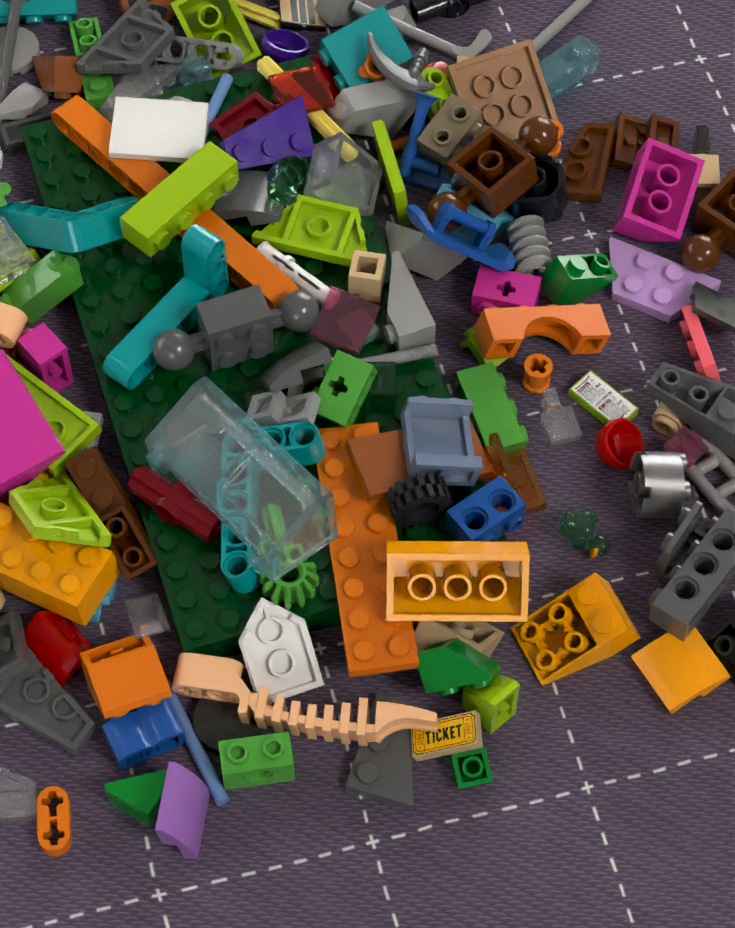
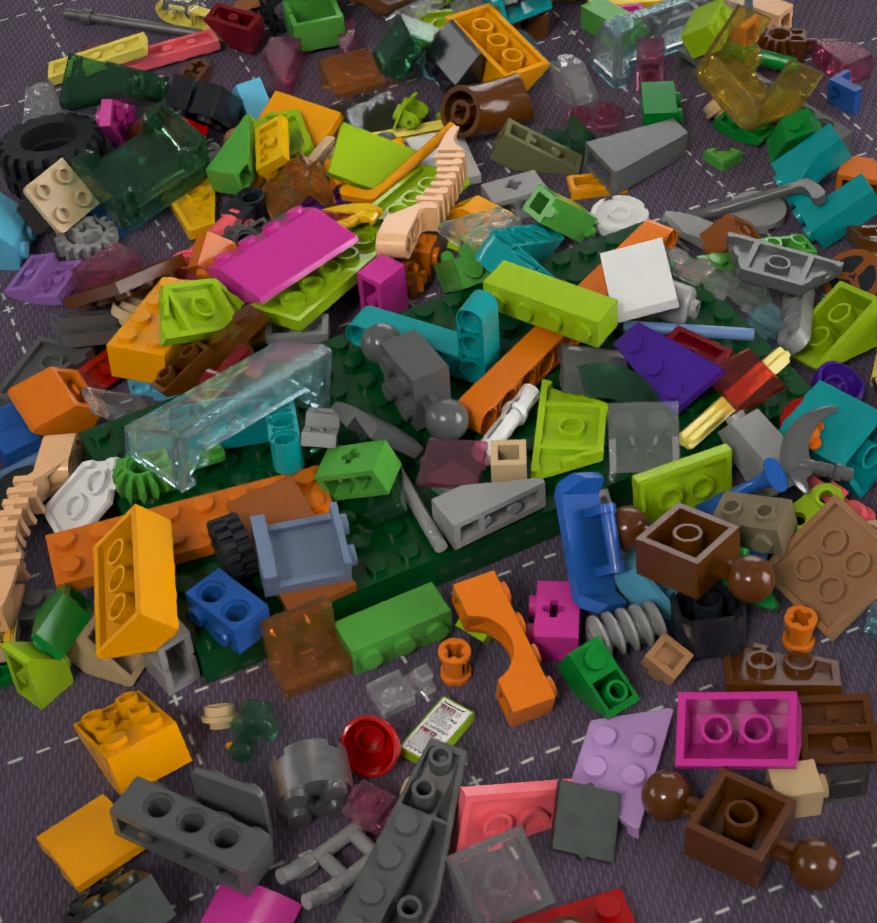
camera: 85 degrees right, 15 degrees down
none -> tan plate [201,703,239,730]
none -> medium nougat tile [640,632,694,686]

